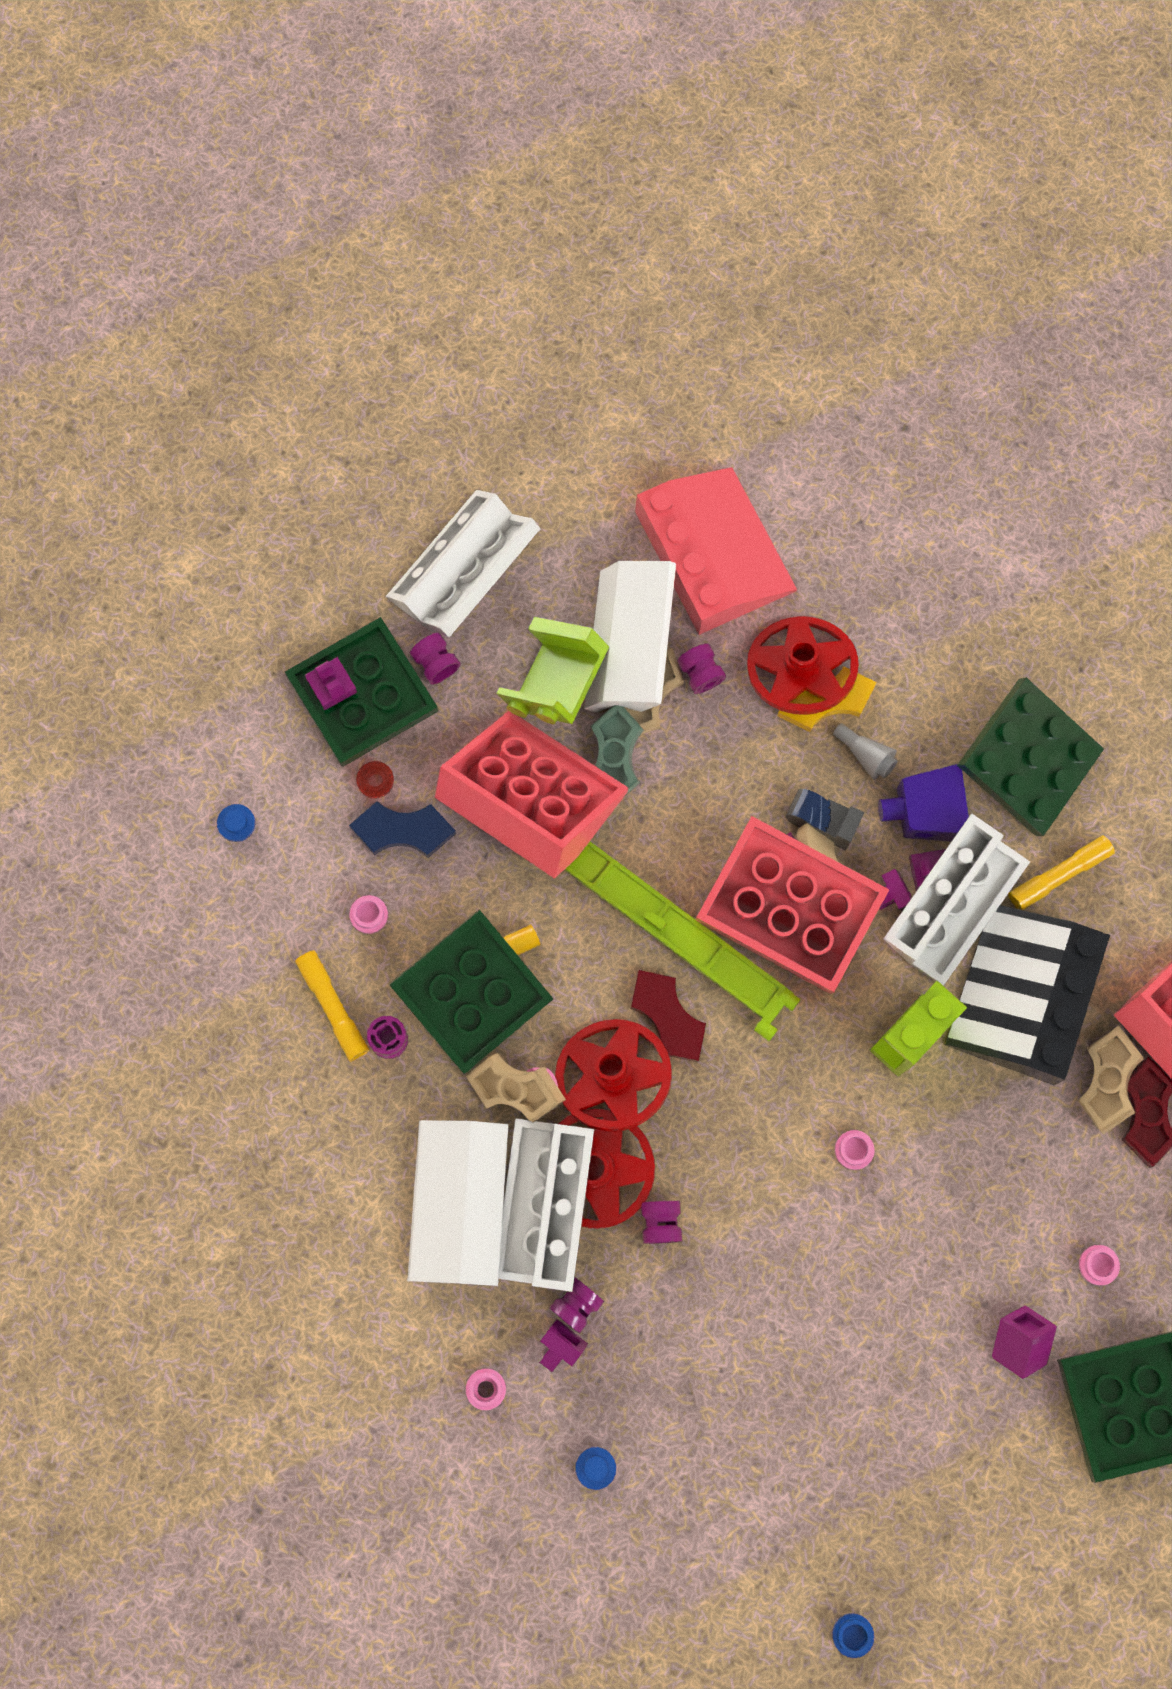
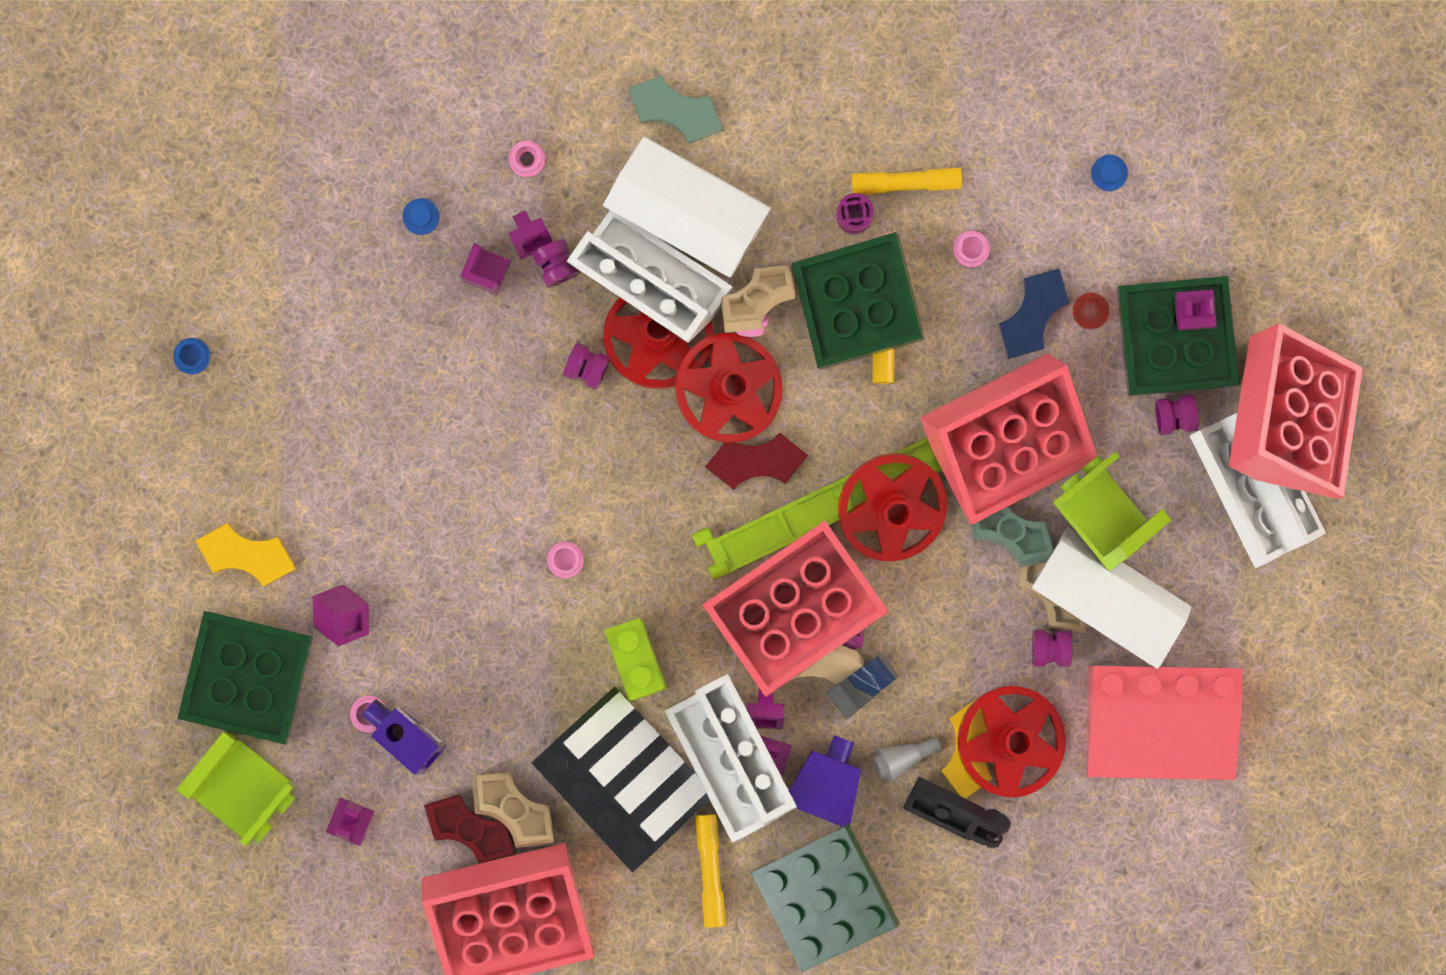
camera: 125 degrees right, 10 degrees up
none -> yellow tile [195,523,296,587]
none -> dark purple torso [362,699,447,775]
none -> magenta panel [460,243,511,296]
none -> sand green tile [628,75,723,144]
none -> red wheel [838,453,947,561]
none -> black hinge [903,776,1011,849]
none -> coral slope [1229,323,1363,499]

